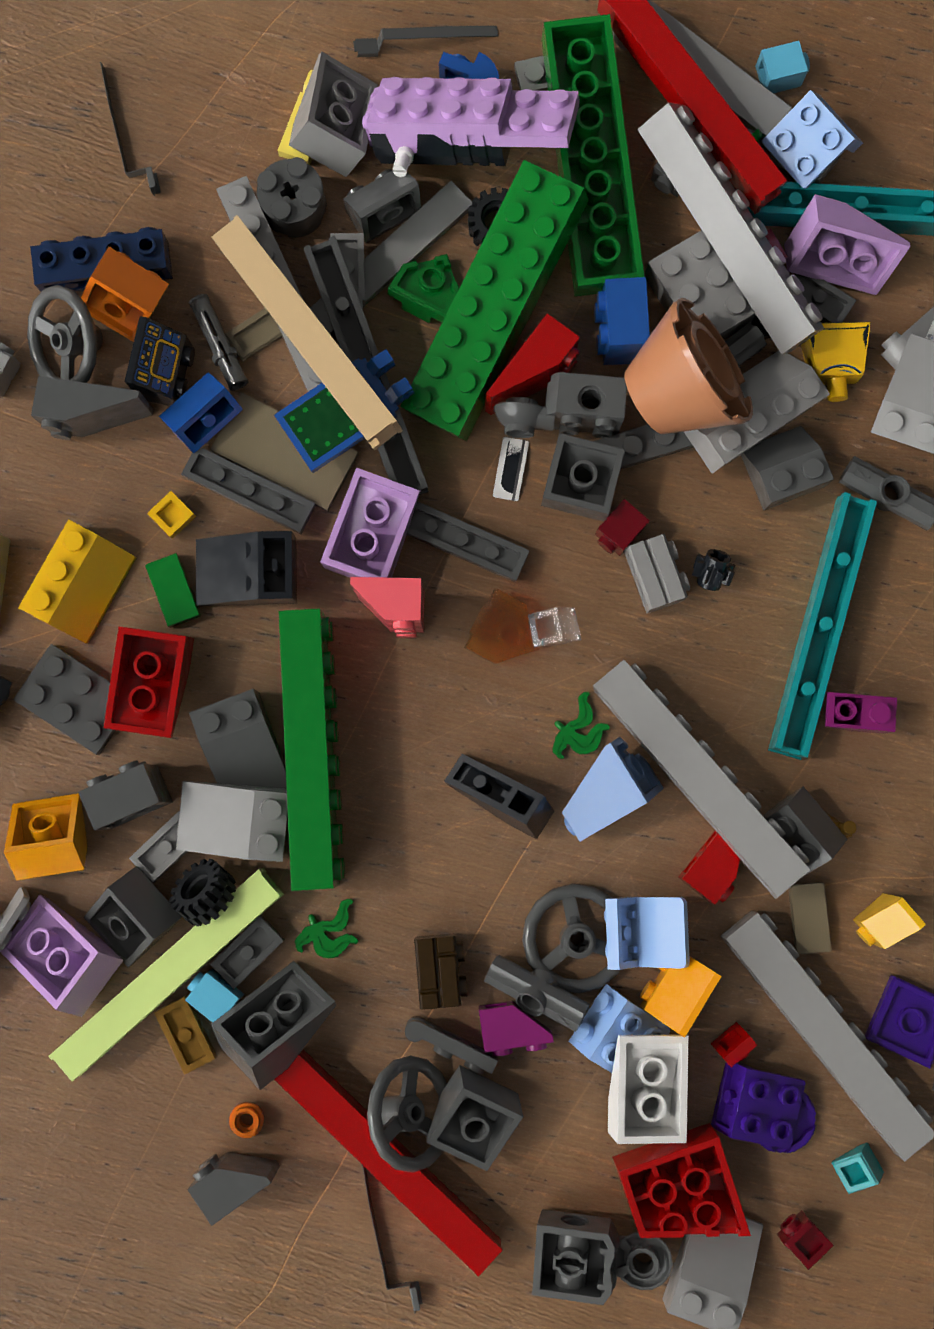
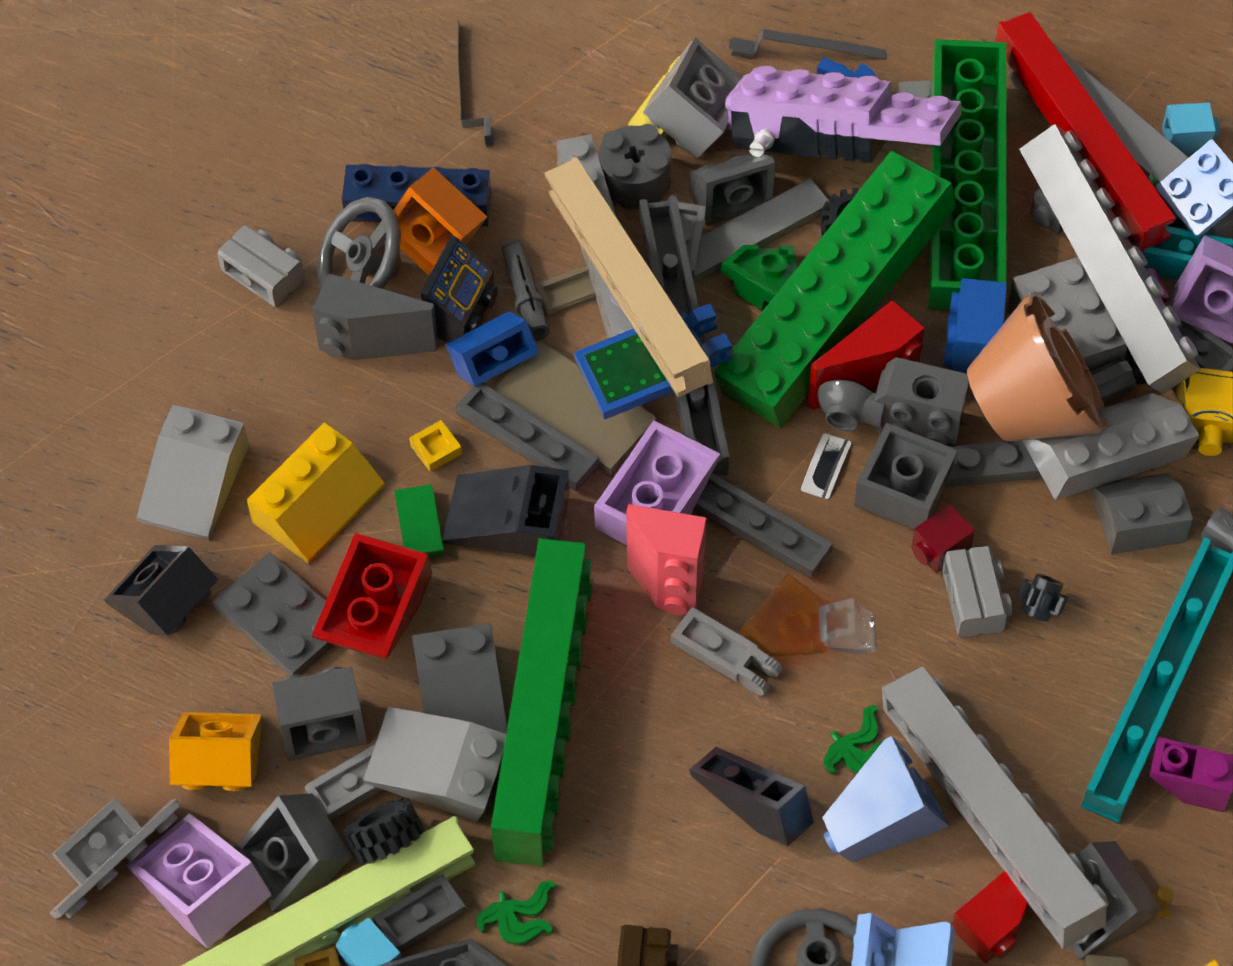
camera: 10 degrees right, 25 degrees down
none -> light grey hinge [670,607,783,696]

